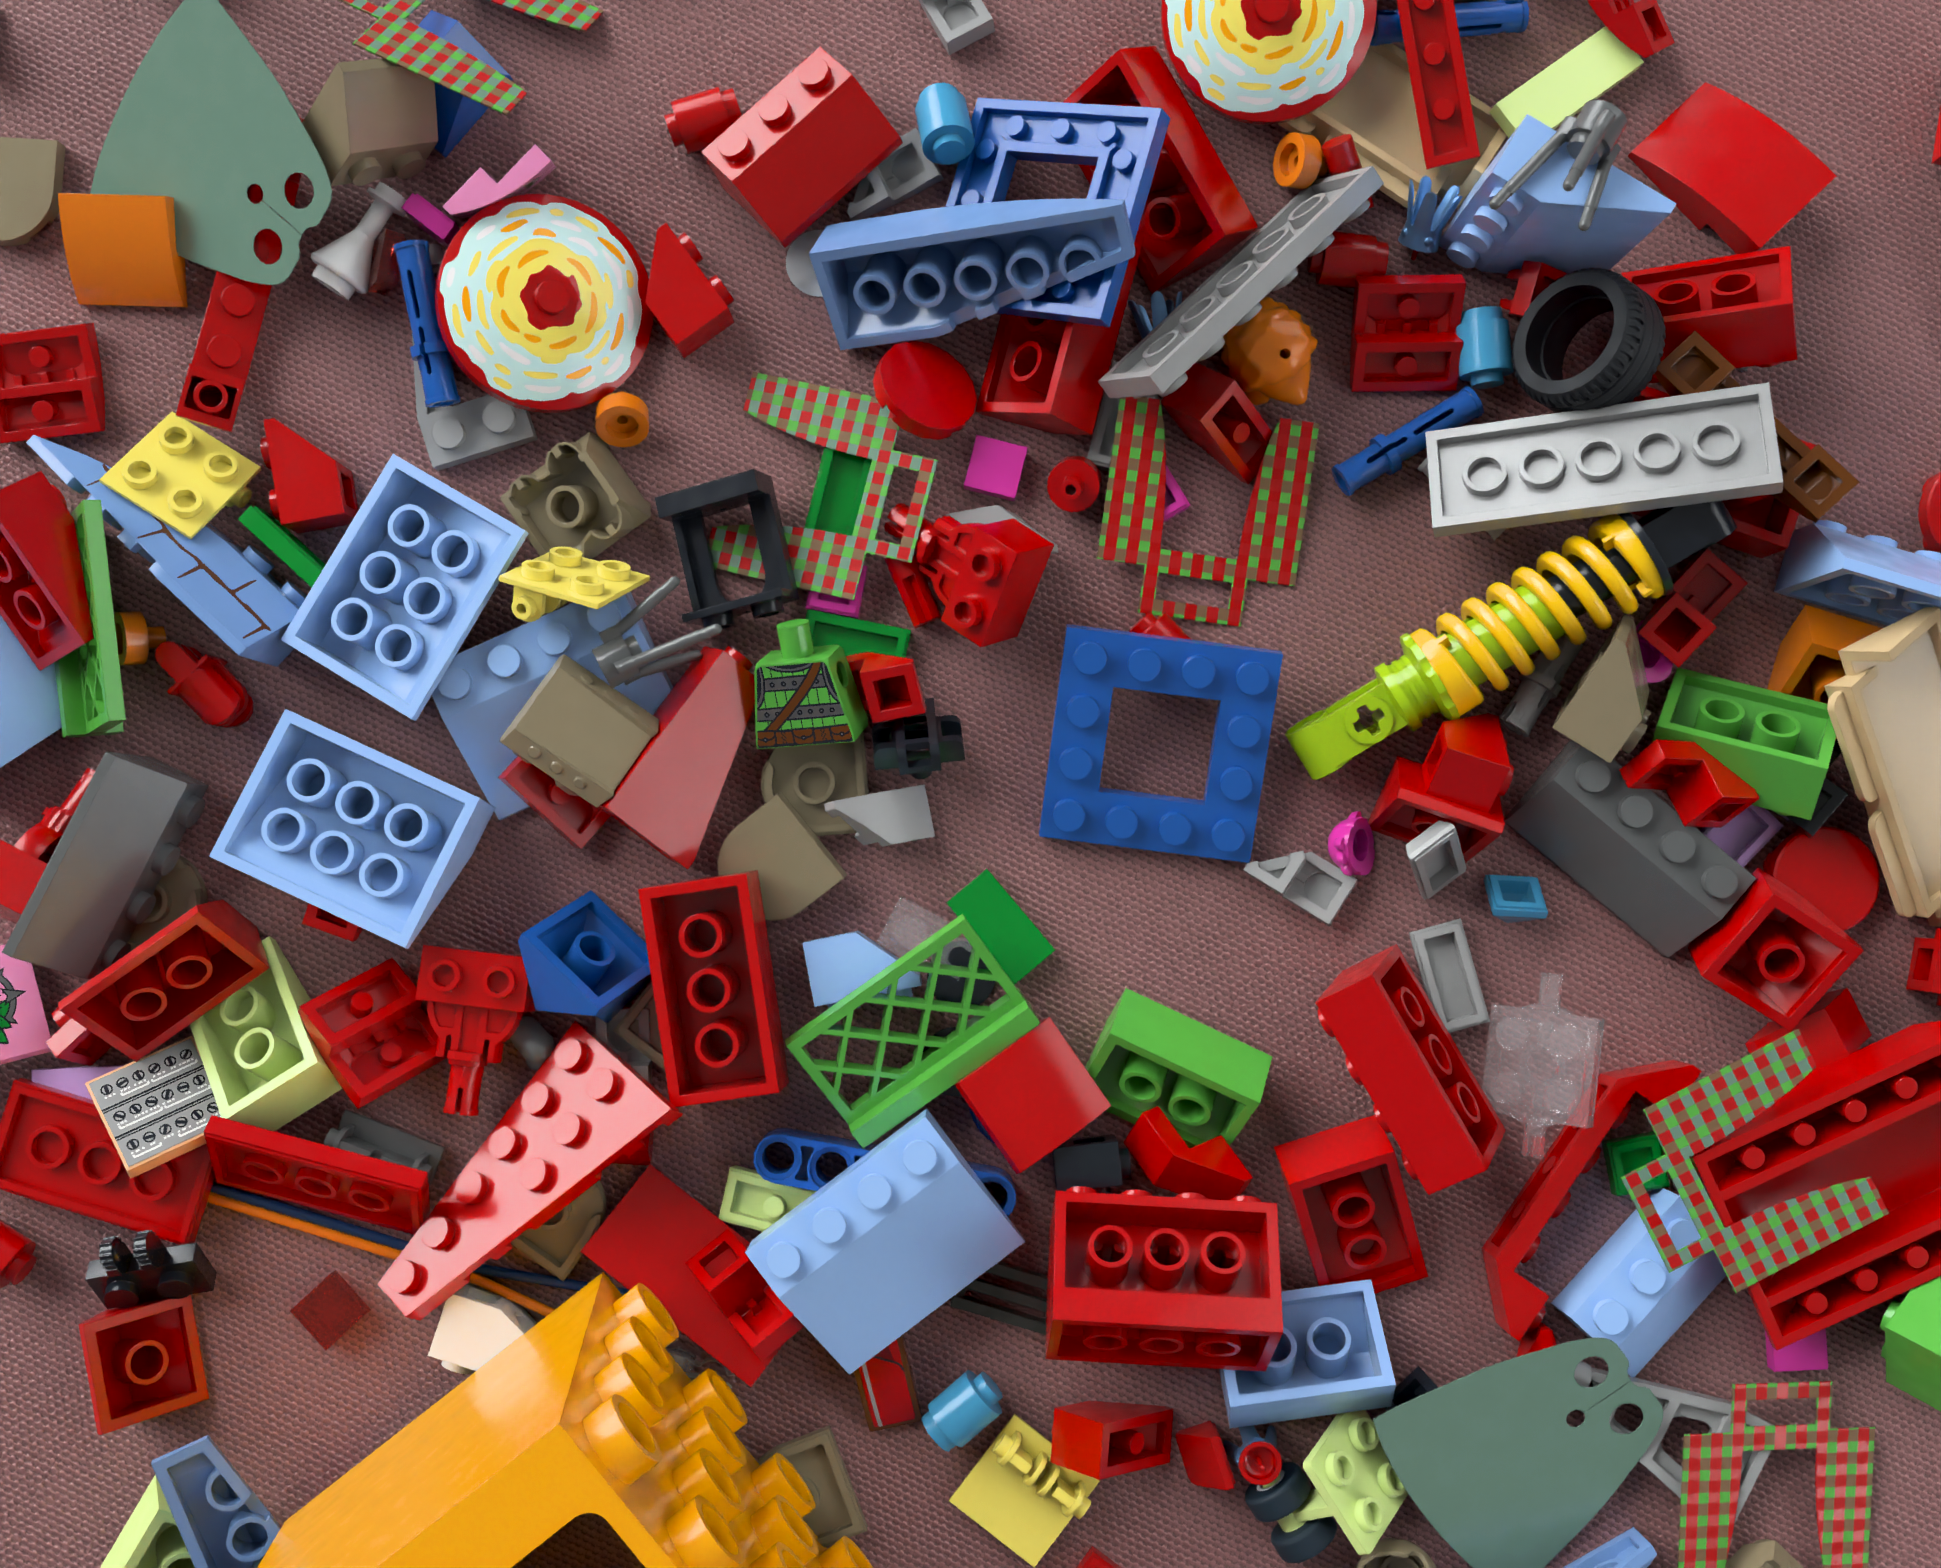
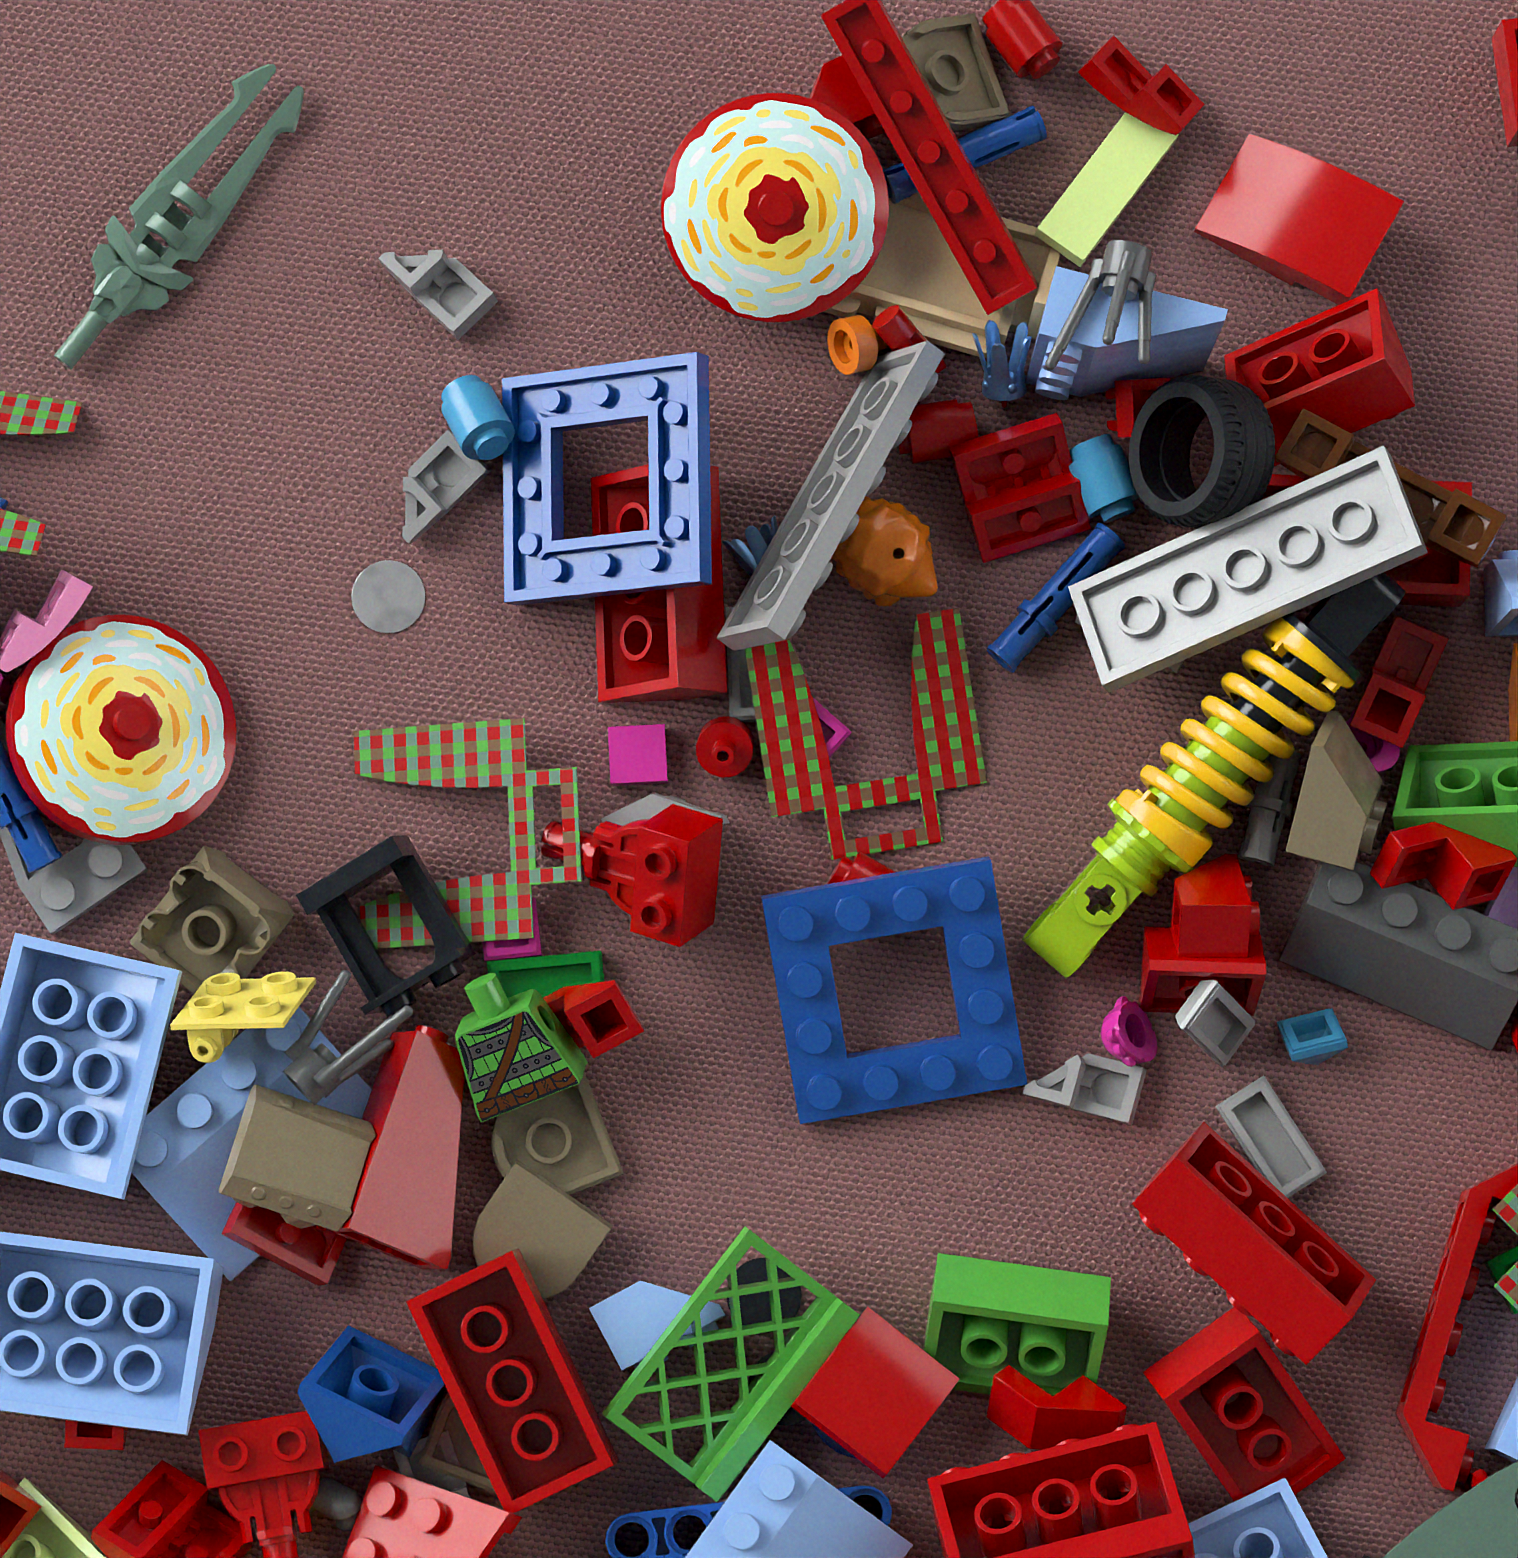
camera: 15 degrees left, 5 degrees down
orange tile [595,391,649,447] -> none
red slope [645,223,734,358] -> none
red brick [664,87,742,154] -> none
red slope [701,46,903,248] -> none
green tile [804,447,872,536] -> none
medium blue wedge [809,198,1136,350] -> none
light grey slope [824,784,935,847] -> none
black piece [872,698,965,779] -> none
red tile [873,340,977,440] -> none
clear plate [876,896,972,981] -> none
red piece [885,552,941,628] -> none
green tile [946,869,1055,984] -> none
black brick [1052,1134,1132,1194] -> none
red slope [1063,46,1259,294] -> none
red slope [1161,363,1273,484] -> none
clear plate [1482,972,1605,1158] -> none

